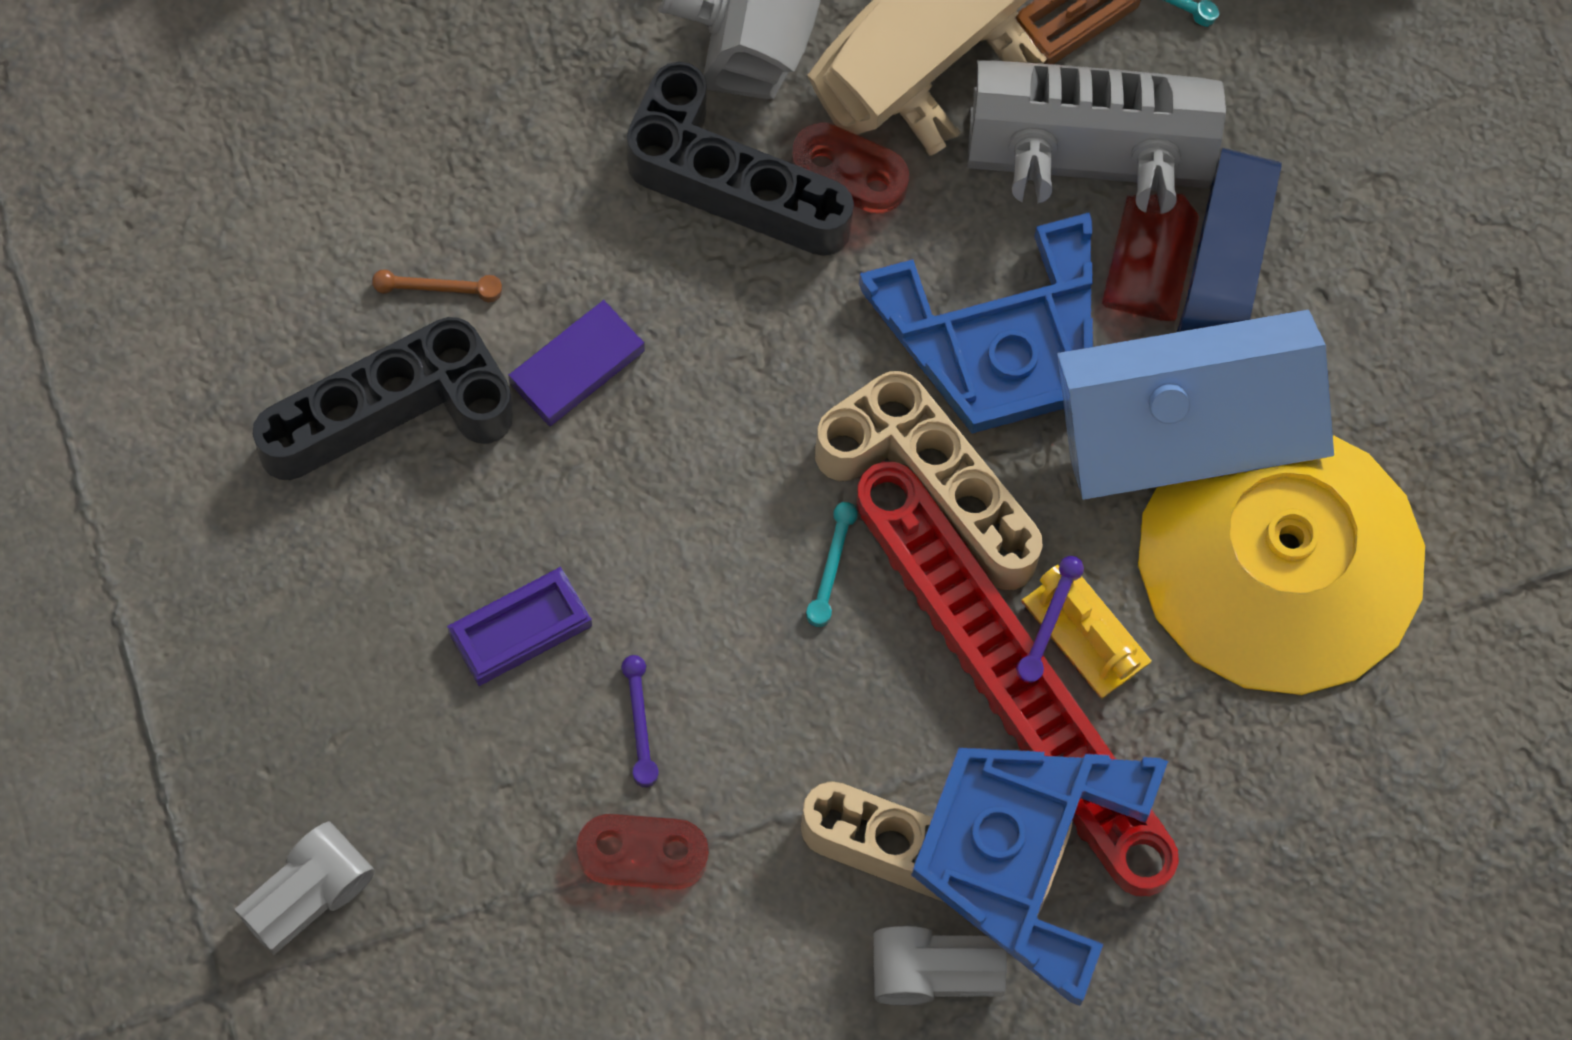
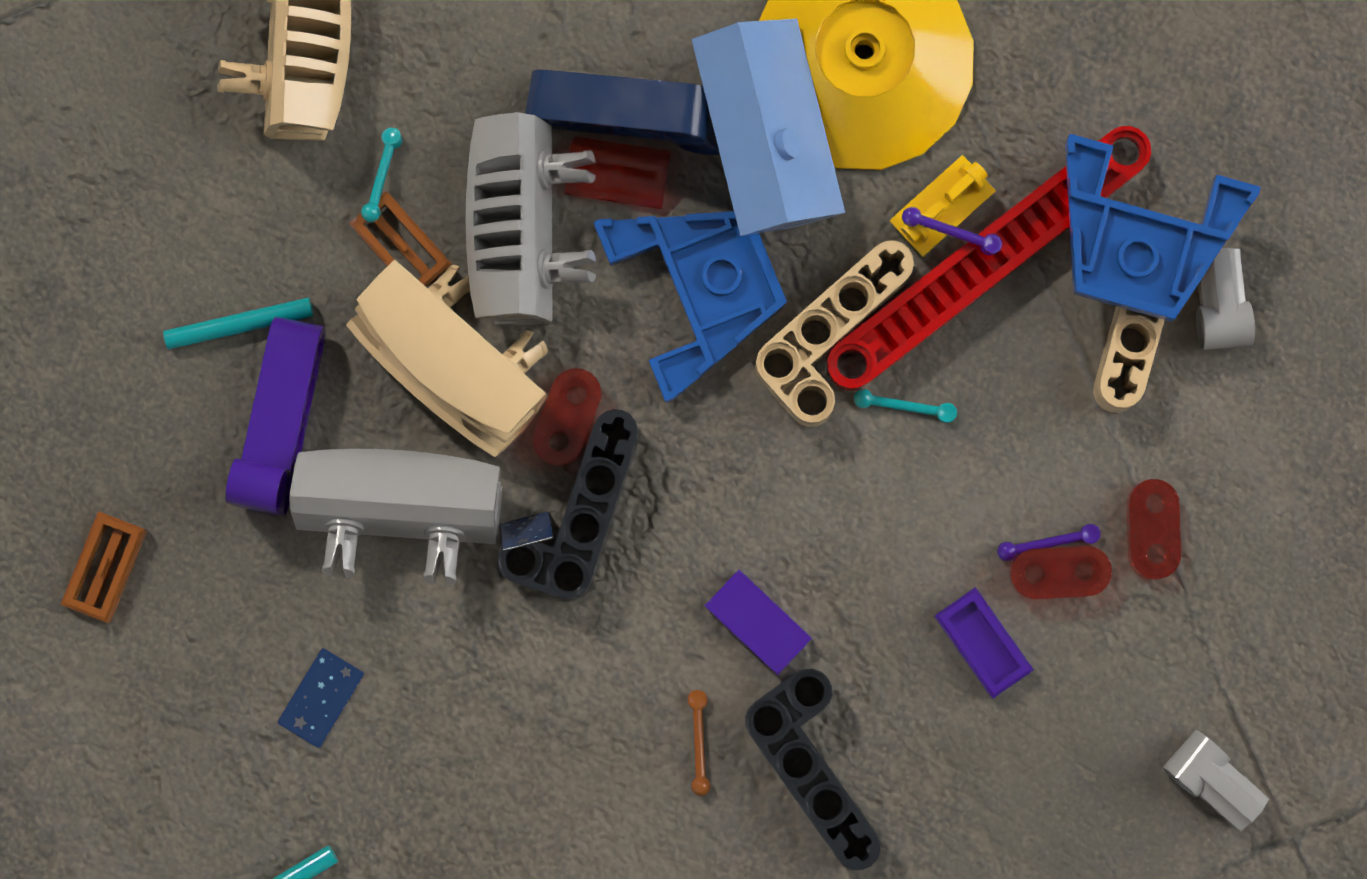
camera: 85 degrees left, 15 degrees up
none -> dark blue sticker [500,512,553,550]
none -> clear red plate [1009,546,1112,599]

